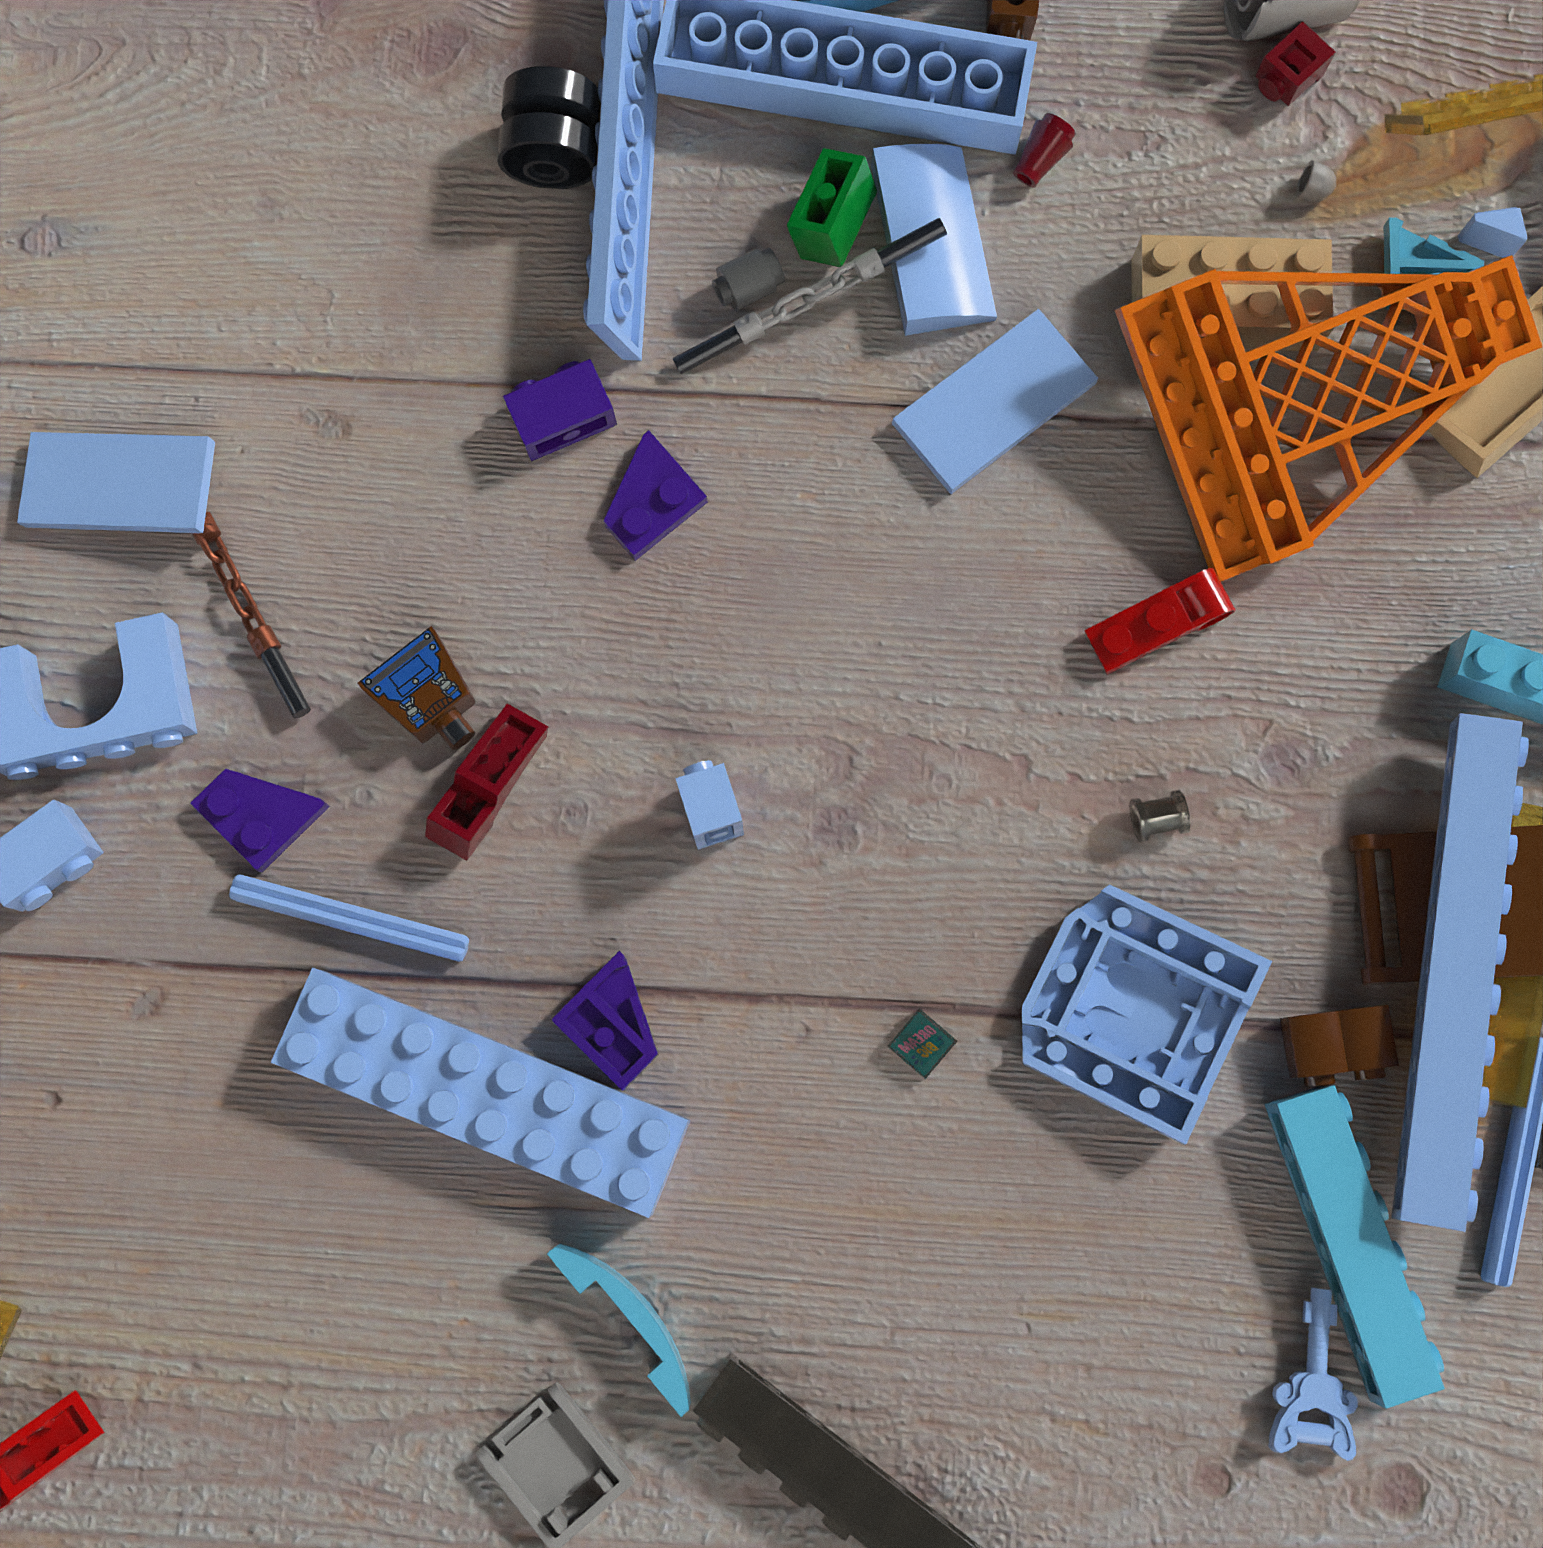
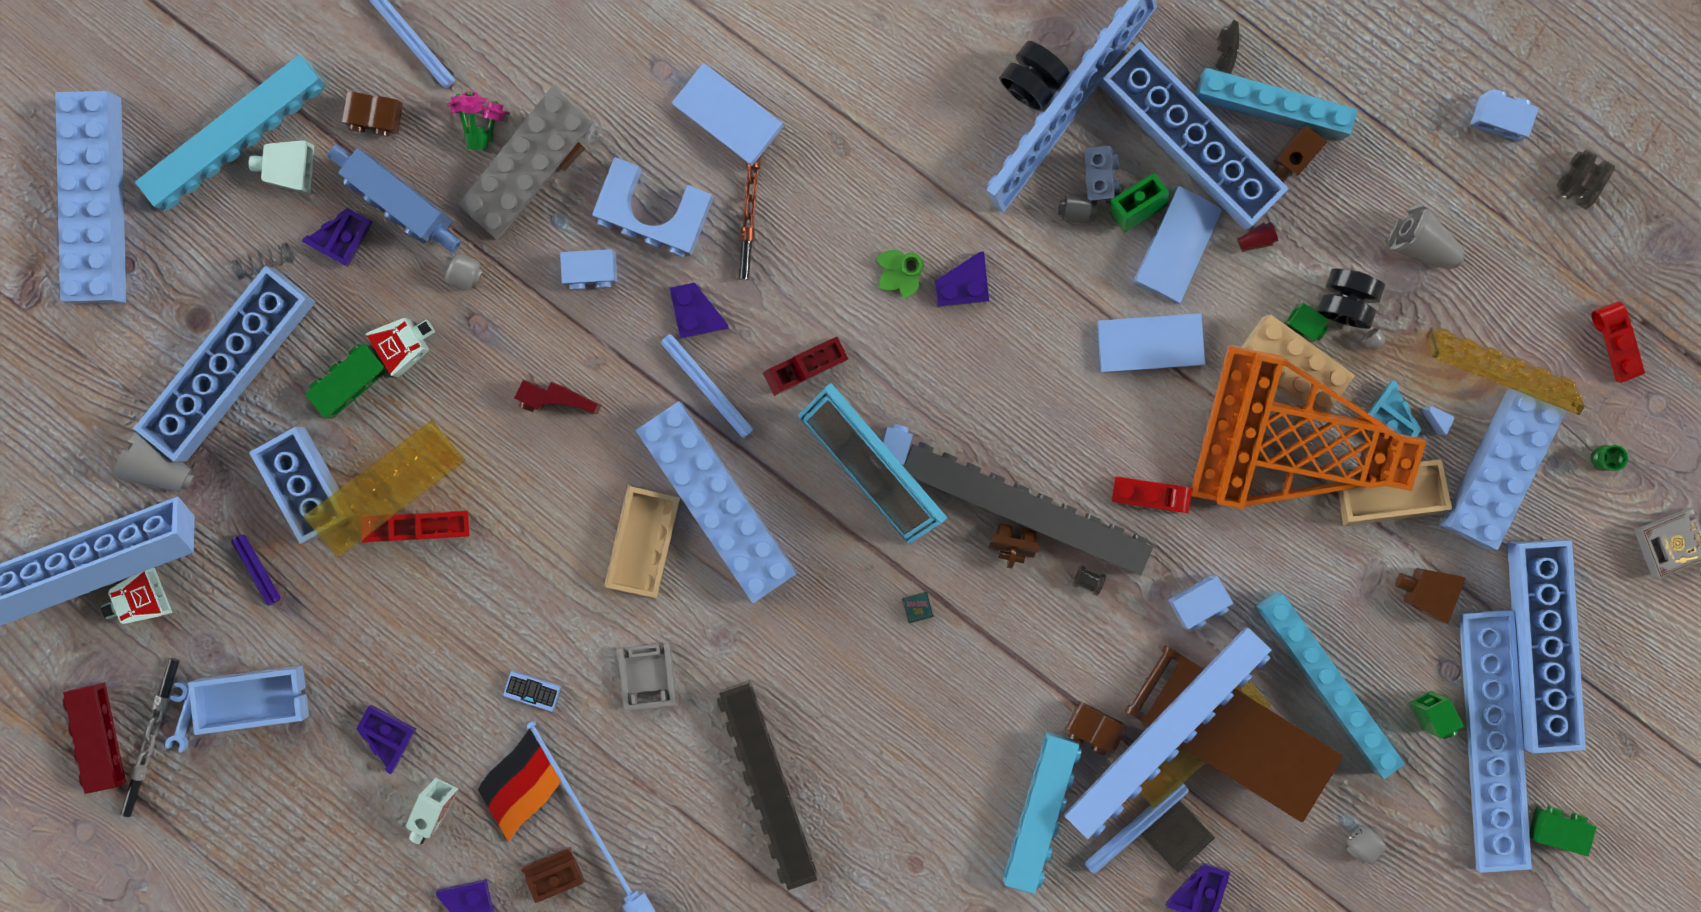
camera: 30 degrees right, 10 degrees up
torso [357,626,476,751] -> none
dark purple brick [503,359,617,462] -> none
medium azure slope [547,1243,691,1417] -> none
dark purple wing [551,951,659,1091] -> none
piece [673,218,947,374] -> none
light blue wedge [1022,884,1272,1145] -> none
dark red brick [1255,21,1336,106] -> none
light blue piece [1268,1287,1358,1461] -> none
none -> dark red slope [514,380,602,414]
none -> tan slope [604,485,680,598]
none -> door [798,383,947,544]
none -> bright green plate [876,250,924,299]
none -> dark grey brick [903,442,1153,576]
none -> reddish brown hips [989,523,1039,569]
none -> sand blue bracket [1085,146,1121,203]
none -> light blue brick [1168,575,1233,630]
none -> green brick [1284,302,1329,343]
none -> black wheel [1317,268,1385,329]

